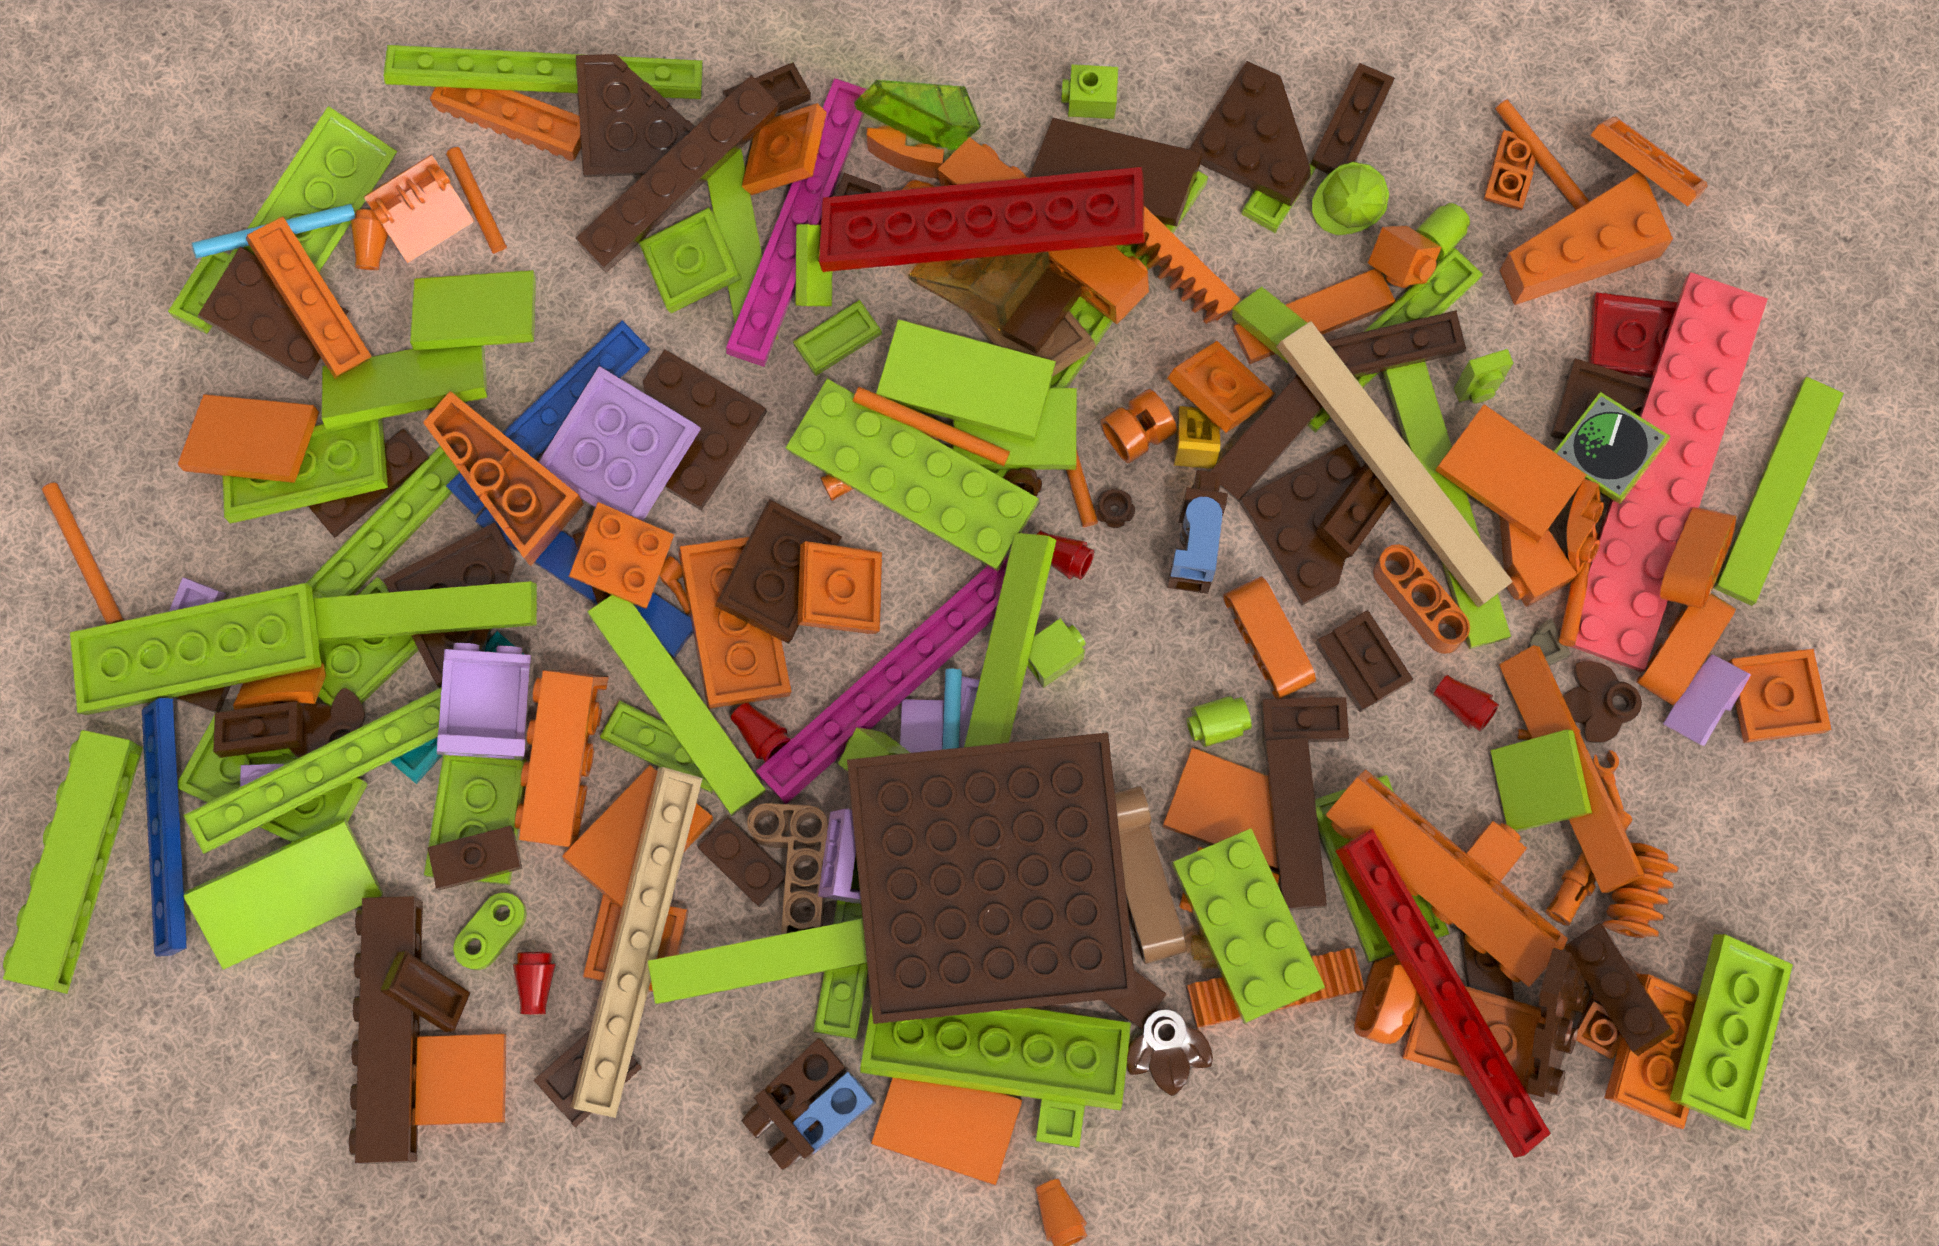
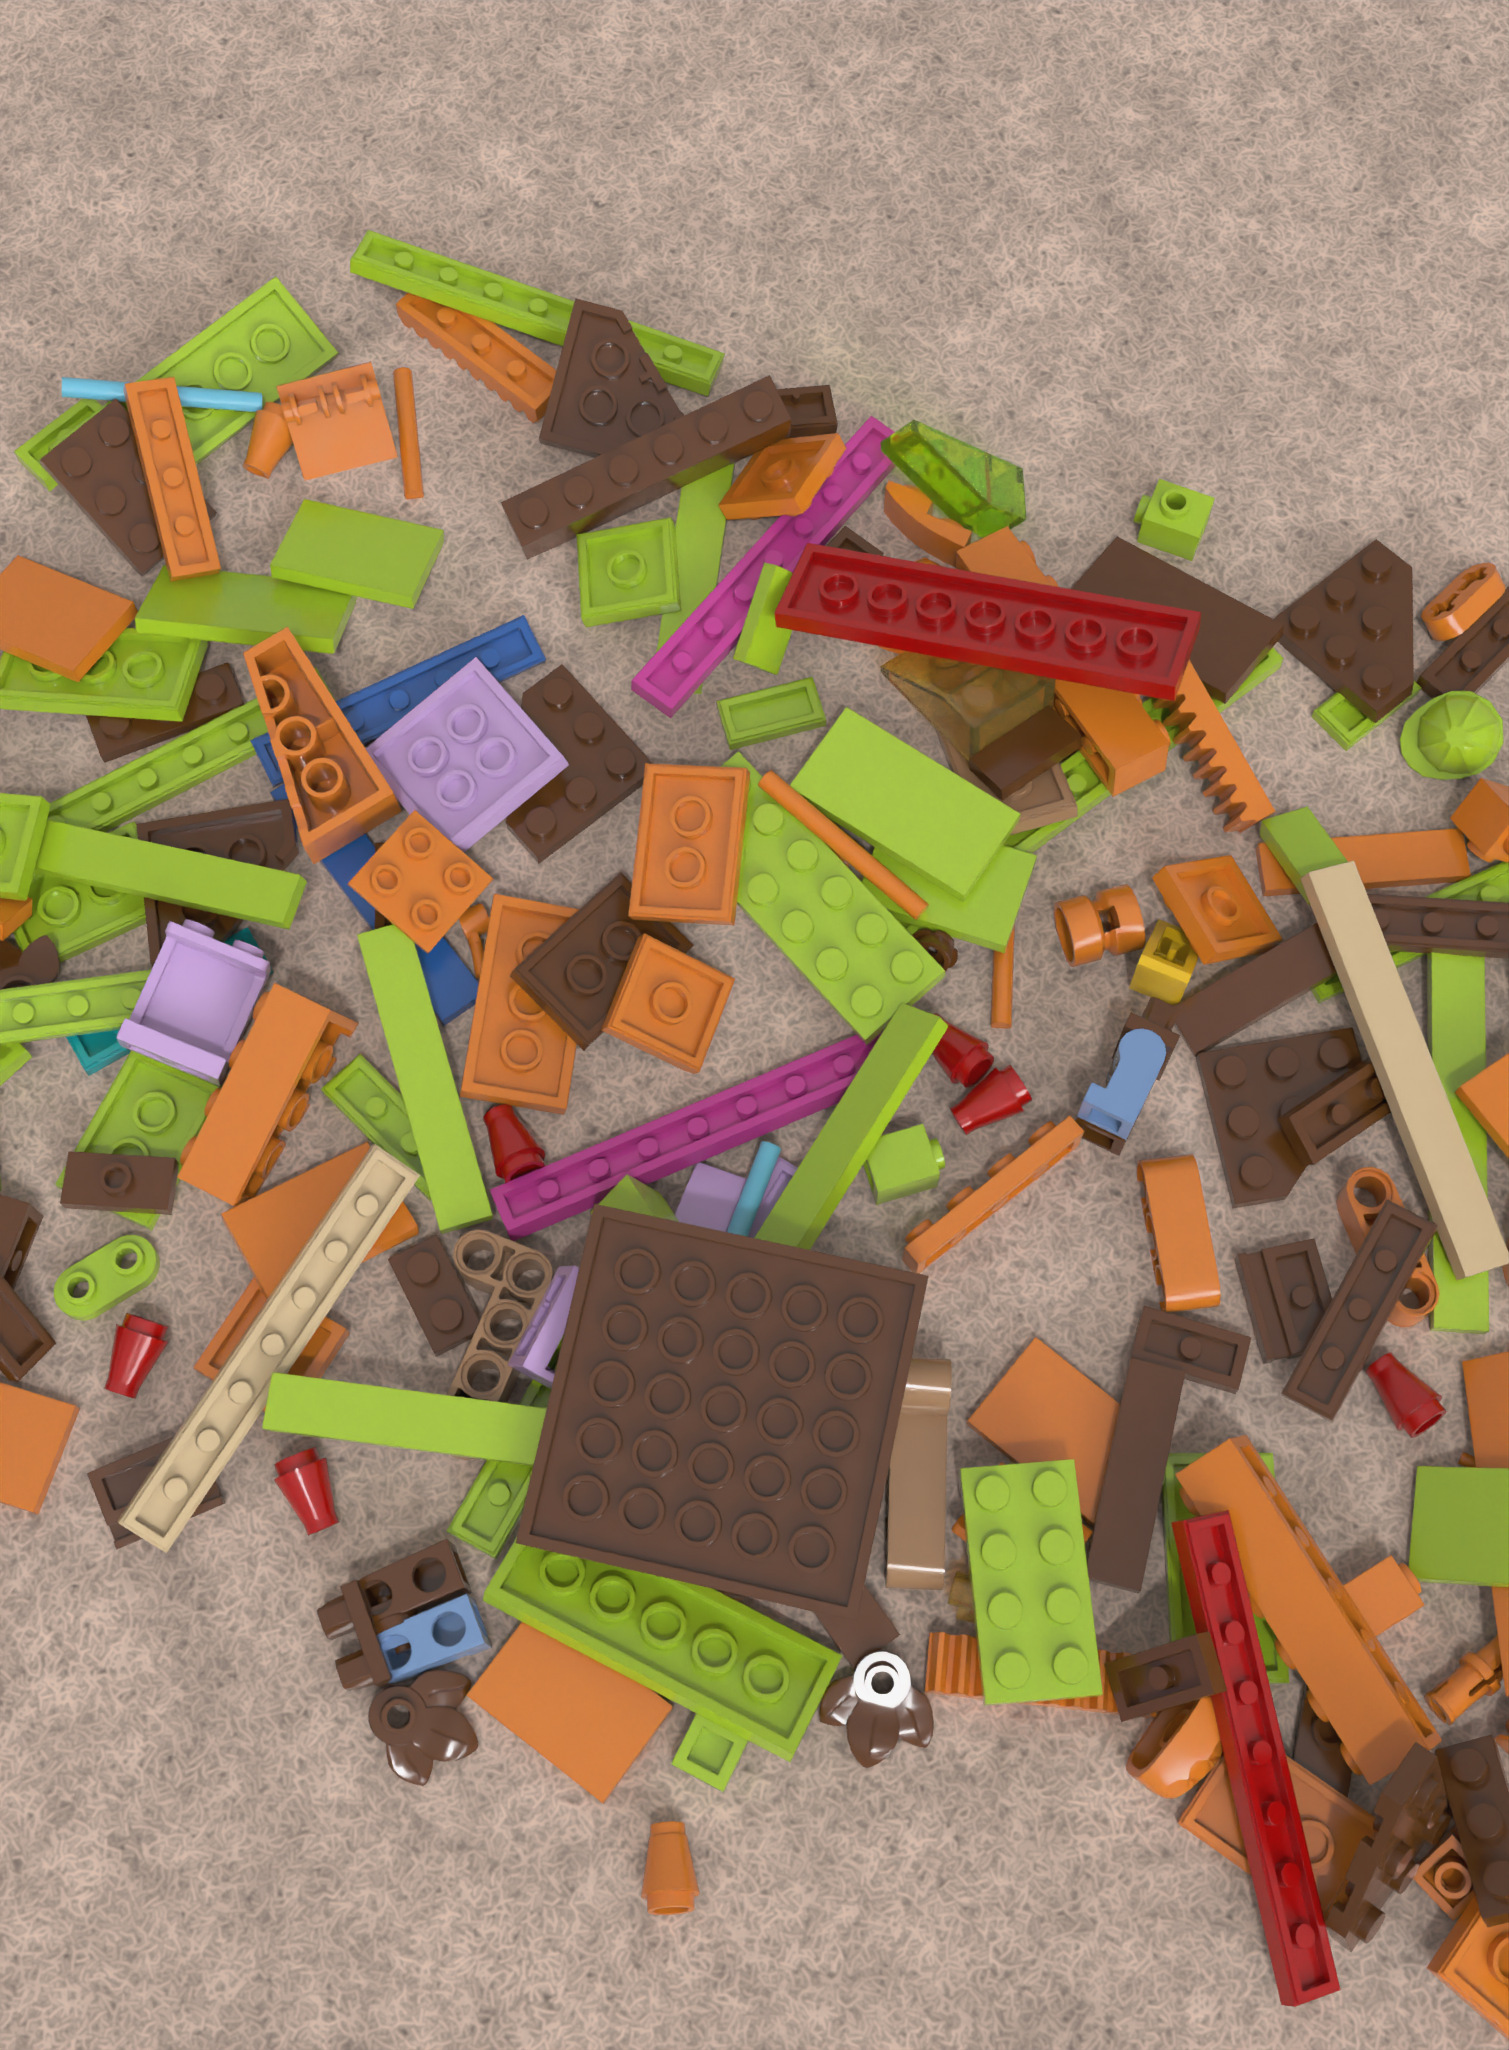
camera: 20 degrees right, 5 degrees down
reddish brown plate [1095,489,1135,528] -> none
lime brick [1186,696,1252,747] -> none
none -> red cone [274,1447,339,1536]
none -> reddish brown plate [368,1669,478,1786]
none -> orange tile [628,763,750,926]
none -> orange plate [902,1115,1084,1274]
none -> red cone [949,1065,1032,1135]
none -> reddish brown plate [1104,1632,1227,1722]
none -> reddish brown tile [1281,1199,1438,1423]
none -> orange beam [1421,562,1506,641]

